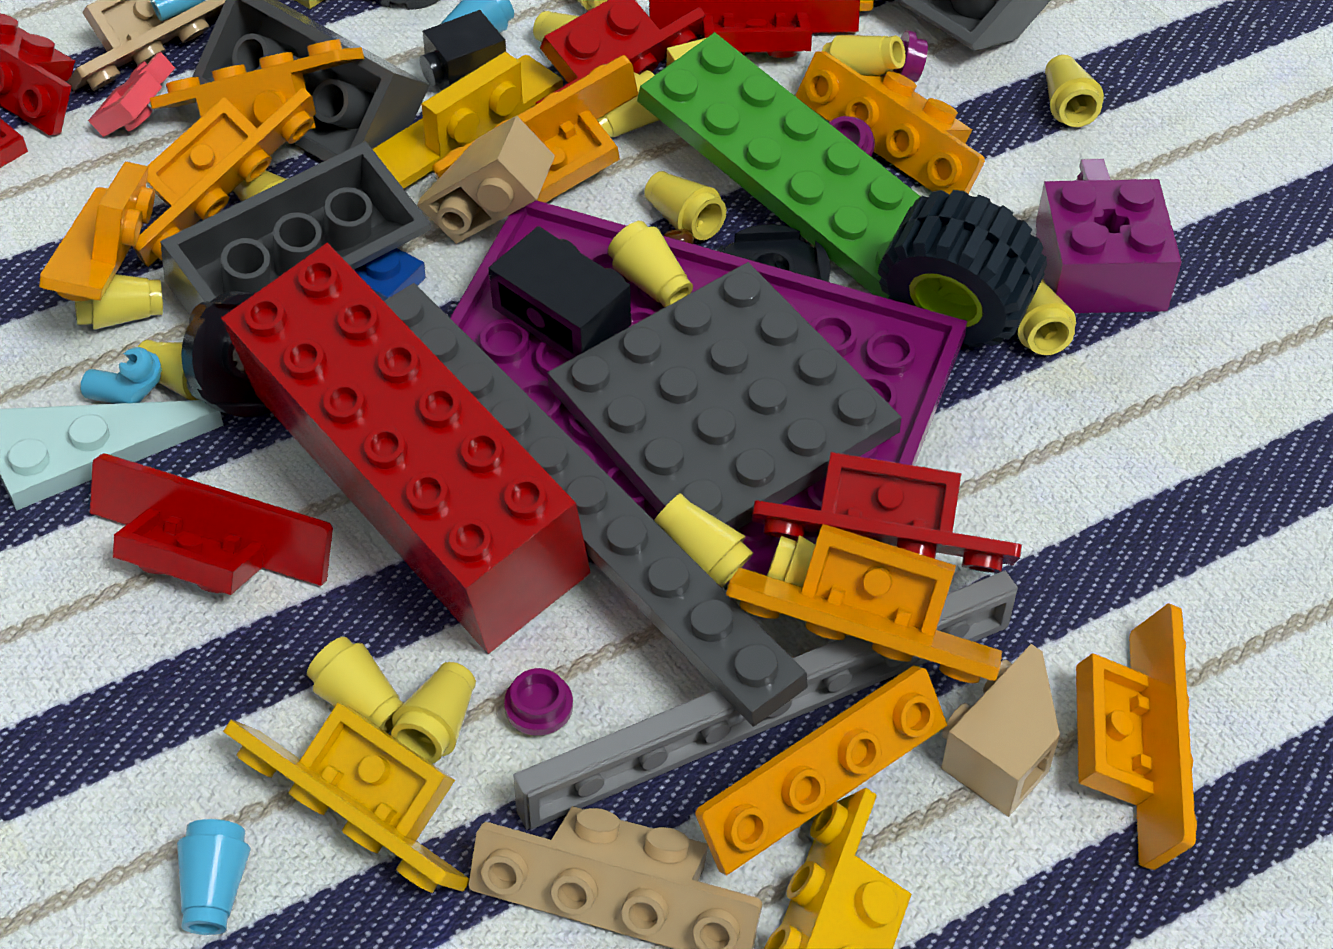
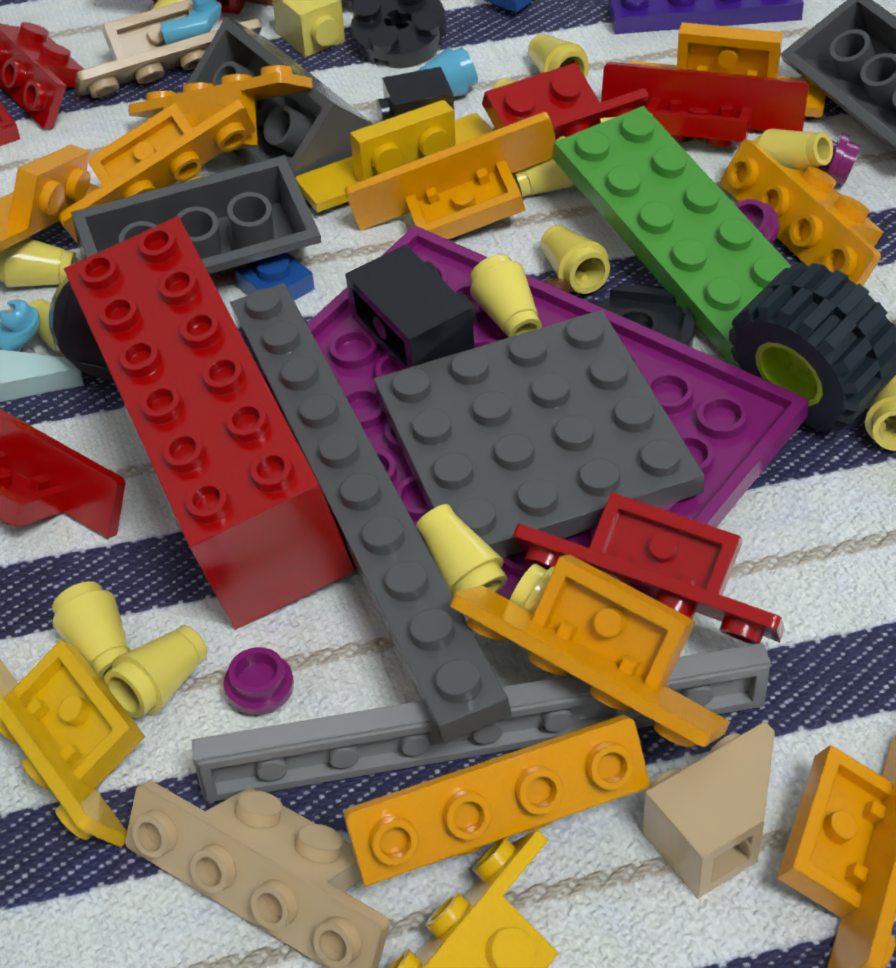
camera: 20 degrees right, 5 degrees down
coral plate [88,51,175,137] -> none
tan slope [417,115,555,244] -> none

